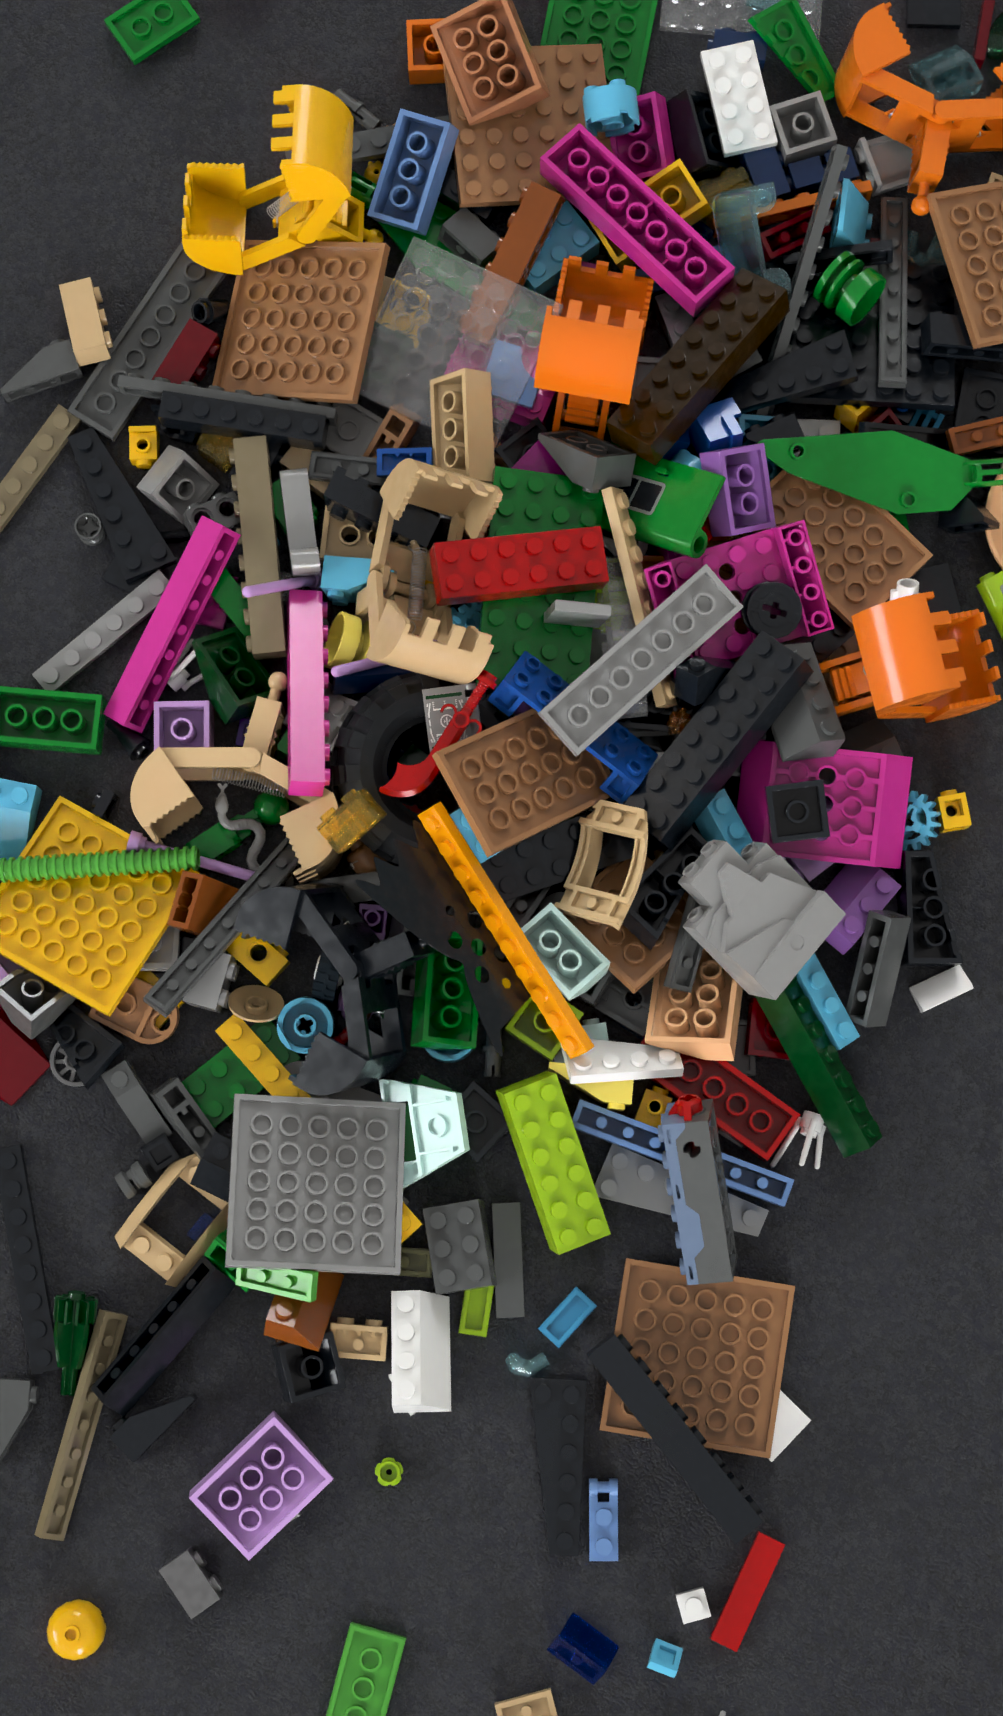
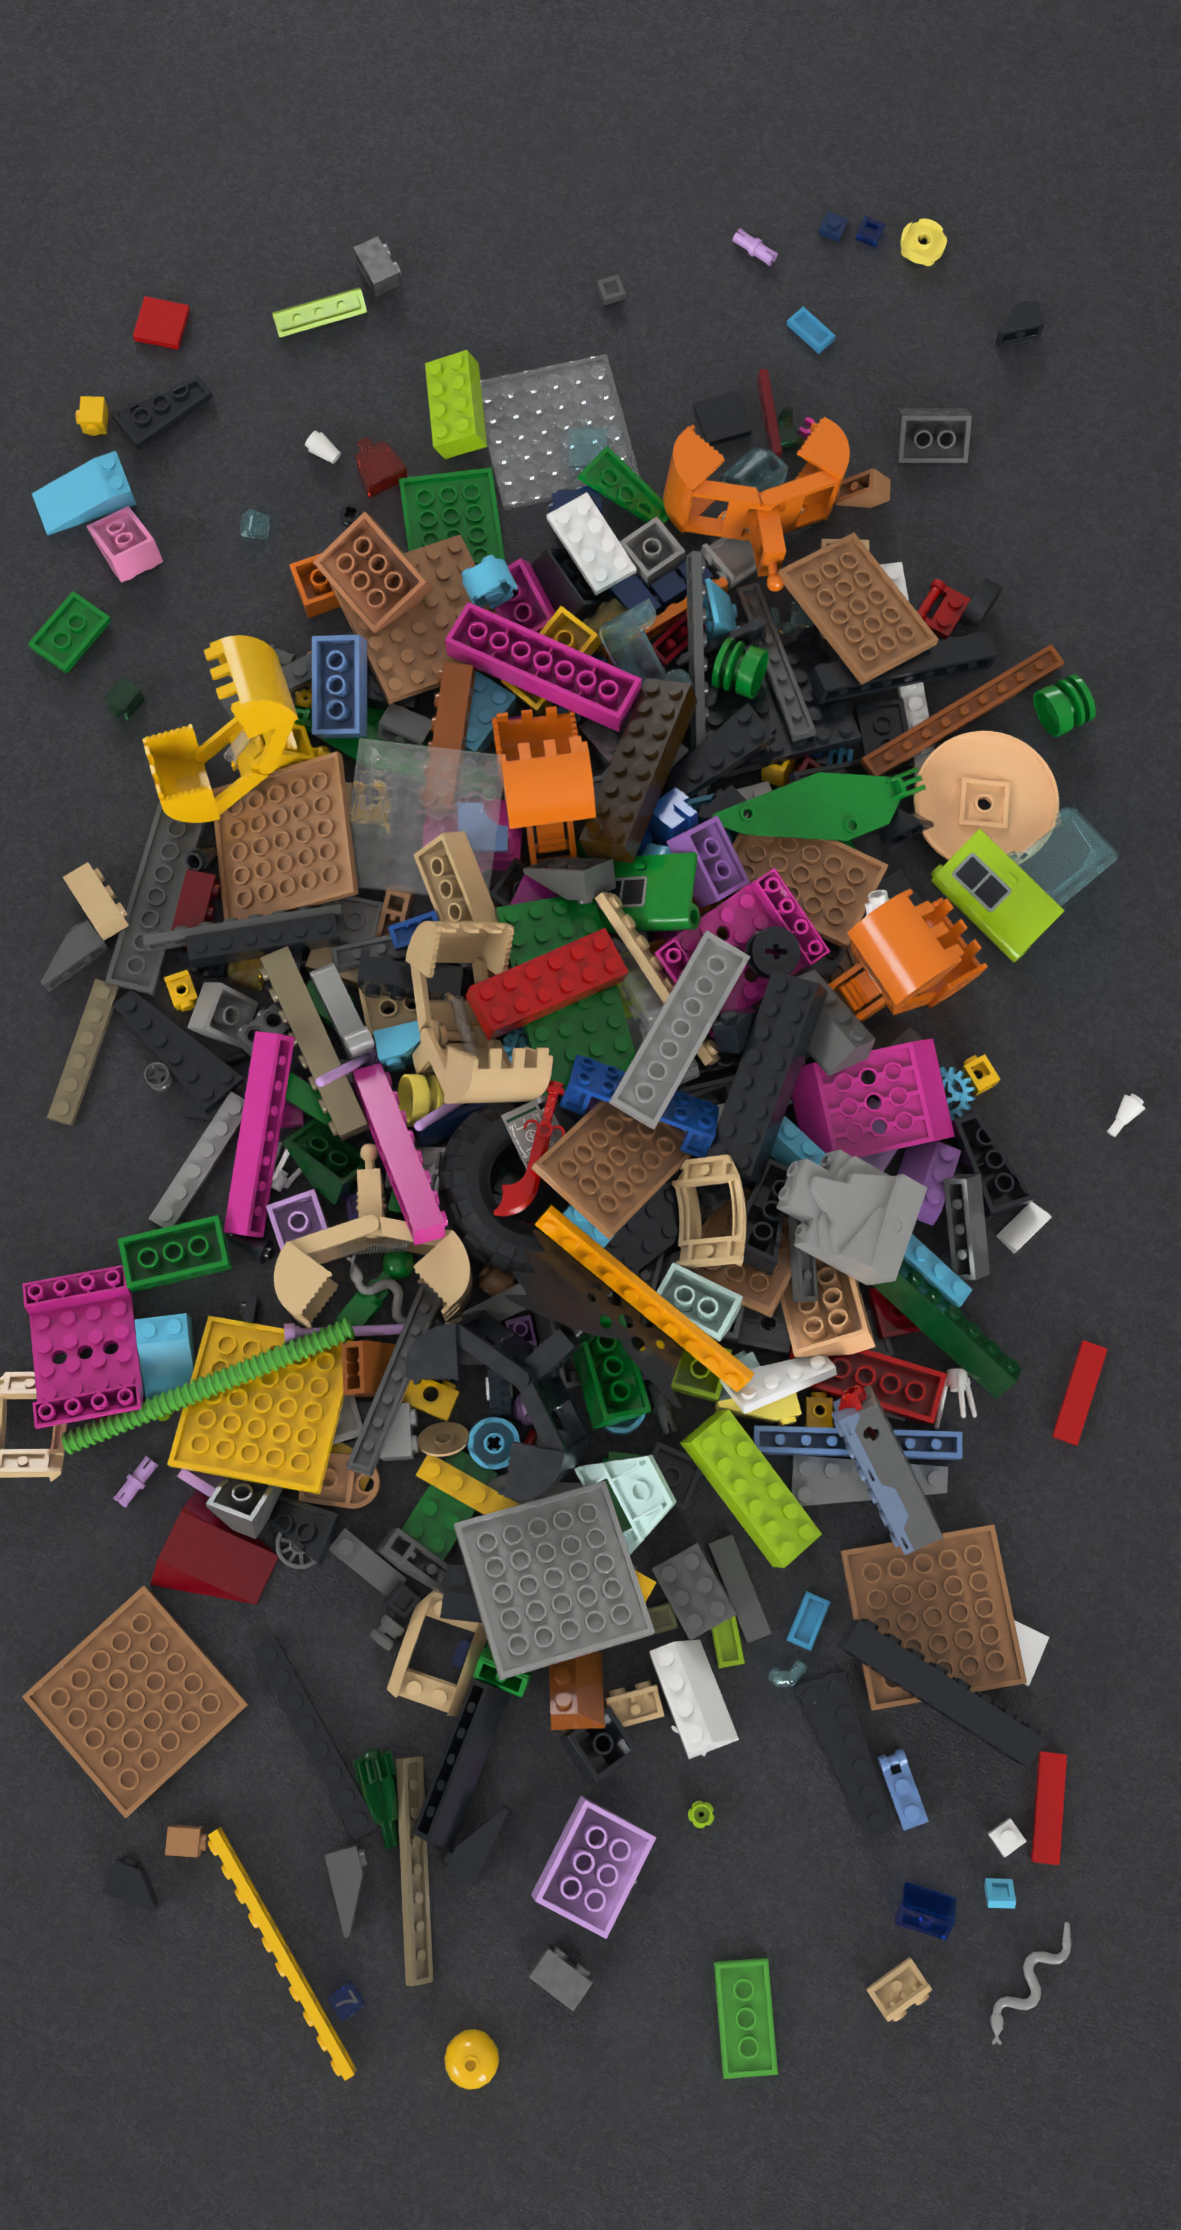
camera: 25 degrees left, 5 degrees down
plate [235,1268,319,1303] -> none
clear yellow brick [317,788,386,854] -> none
light grey tile [543,599,611,628] -> none
clear orange plate [667,708,691,735] -> none
black brick [764,779,830,844] -> none
none -> clear green brick [104,677,145,721]
none -> red tile [1051,1340,1108,1446]

